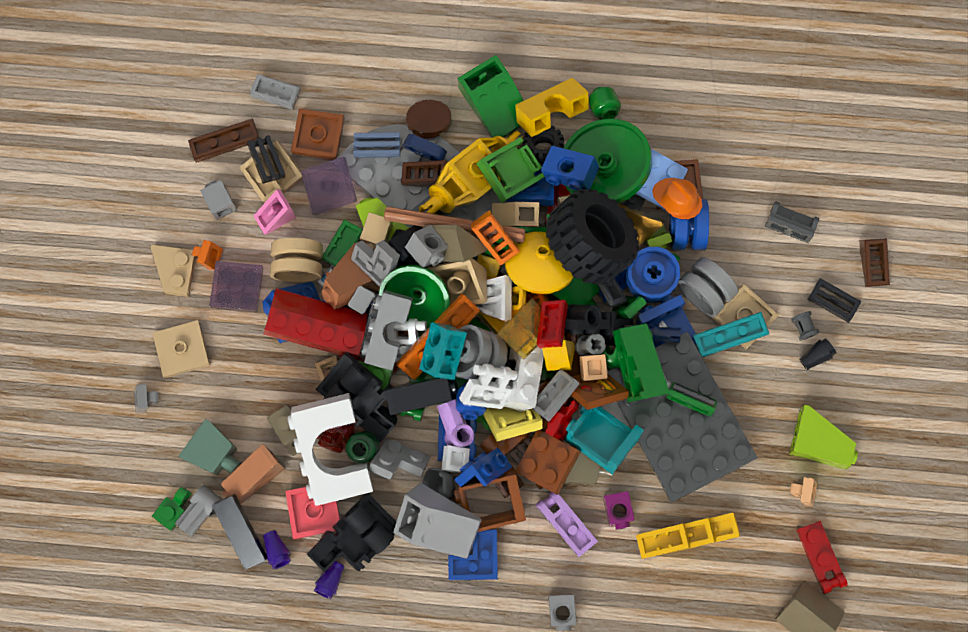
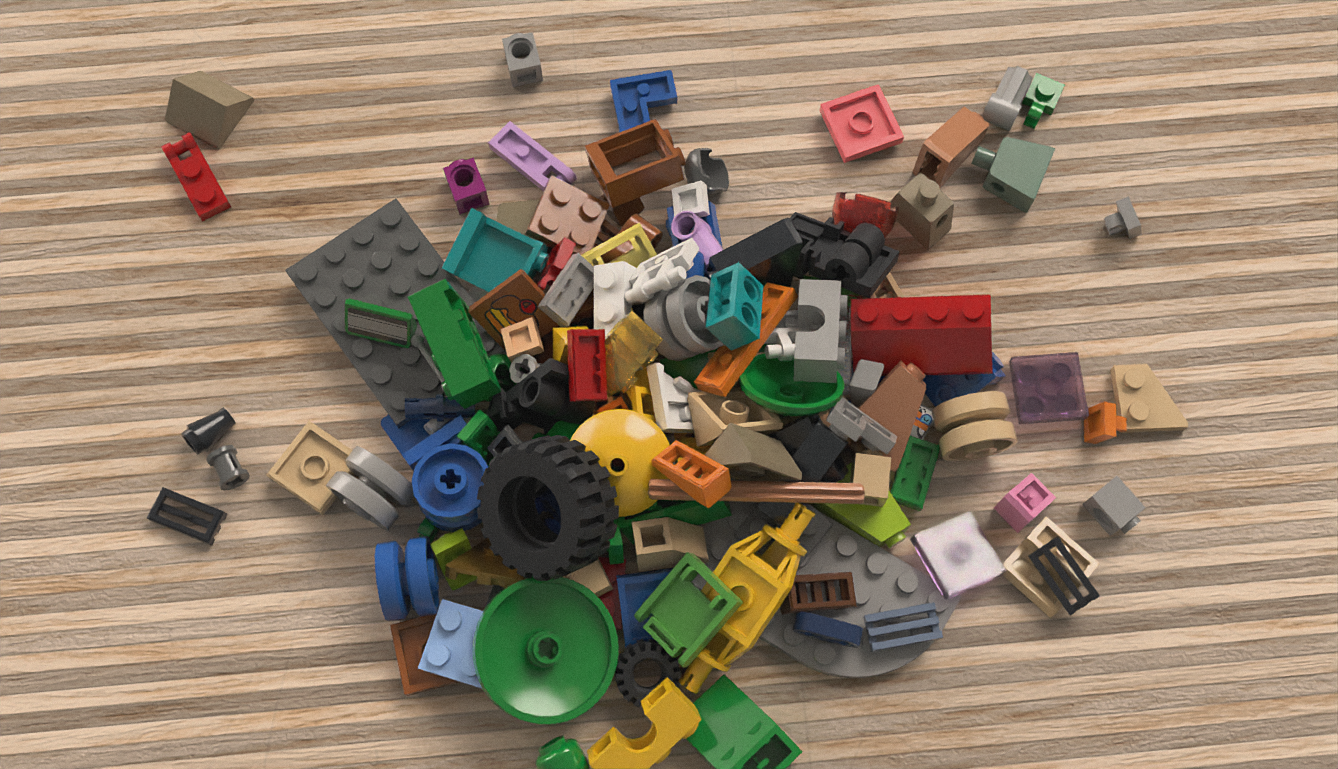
camera: 165 degrees right, 5 degrees down
tan plate [153,320,210,378] -> none
reddish brown tile [188,118,260,163] -> none
tile [212,494,267,570] -> none
light grey plate [250,74,301,110] -> none
dark purple cone [263,530,291,569] -> none
white arch [288,393,373,506] -> none
dark orange plate [291,108,345,160] -> none
black plate [307,493,396,572] -> none
dark purple cone [314,561,344,599] -> none
dark green head [346,431,380,464] -> none
light grey plate [368,439,430,480] -> none
light grey slope [393,483,482,558] -> none
light grey brick [405,225,449,268] -> none
reddish brown tile [406,100,452,138] -> none
blue bracket [454,448,512,487] -> none
blue brick [541,146,599,191] -> none
yellow slope [636,513,741,559] -> none
orange piece [652,178,702,219] -> none
teal tile [693,312,769,358] -> none
dark grey hinge [765,201,820,243] -> none
lime slope [789,405,858,470] -> none
light nougat tile [790,477,817,507] -> none
reddish brown slope [859,238,890,287] -> none

